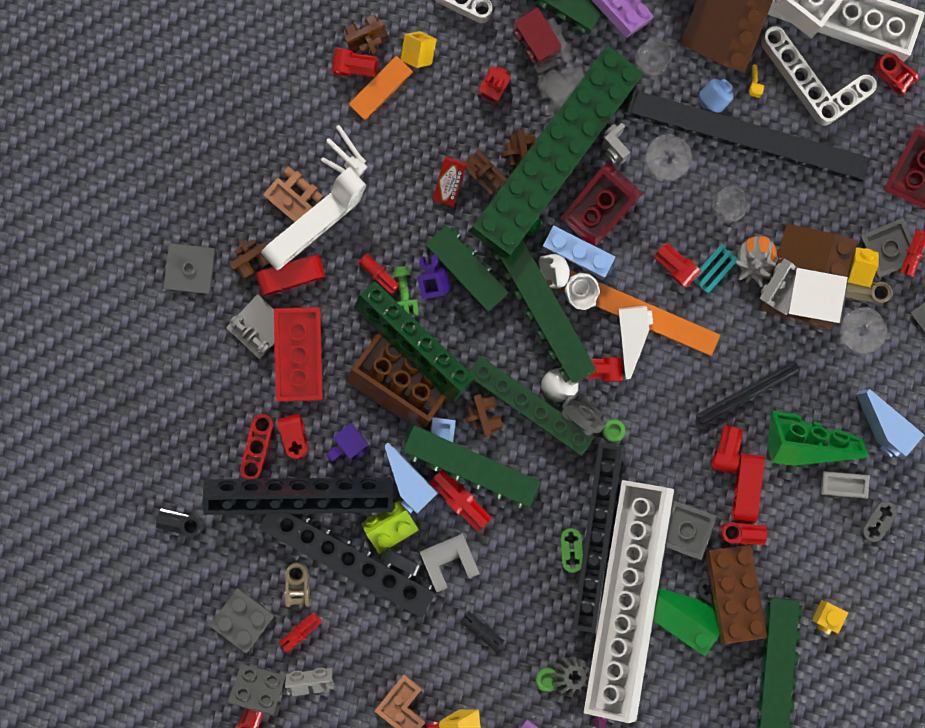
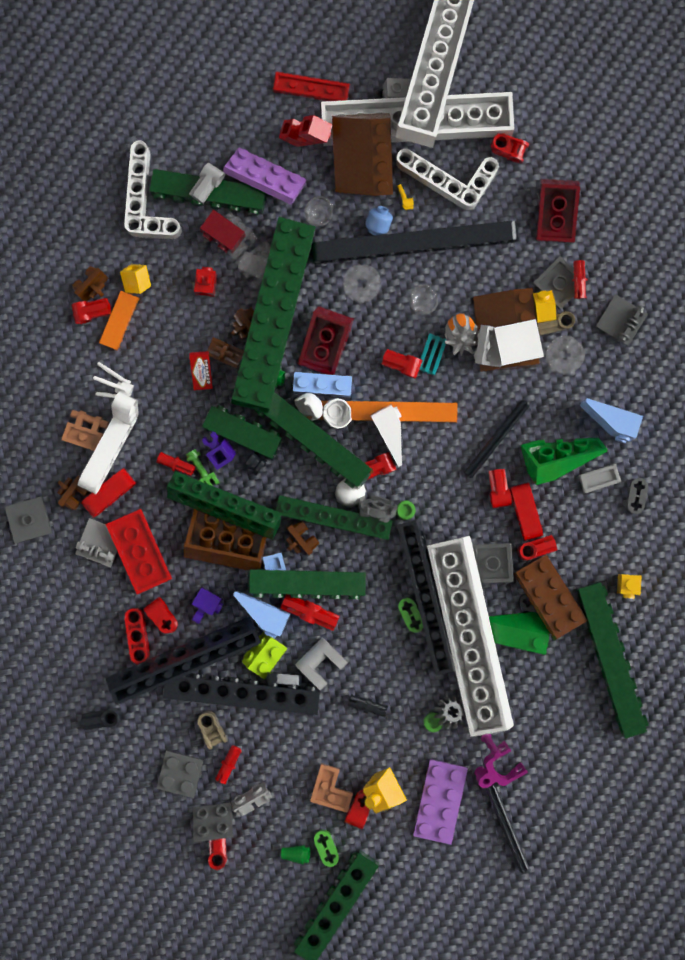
camera: 15 degrees left, 0 degrees up
light grey bracket [601,123,630,166] -> none

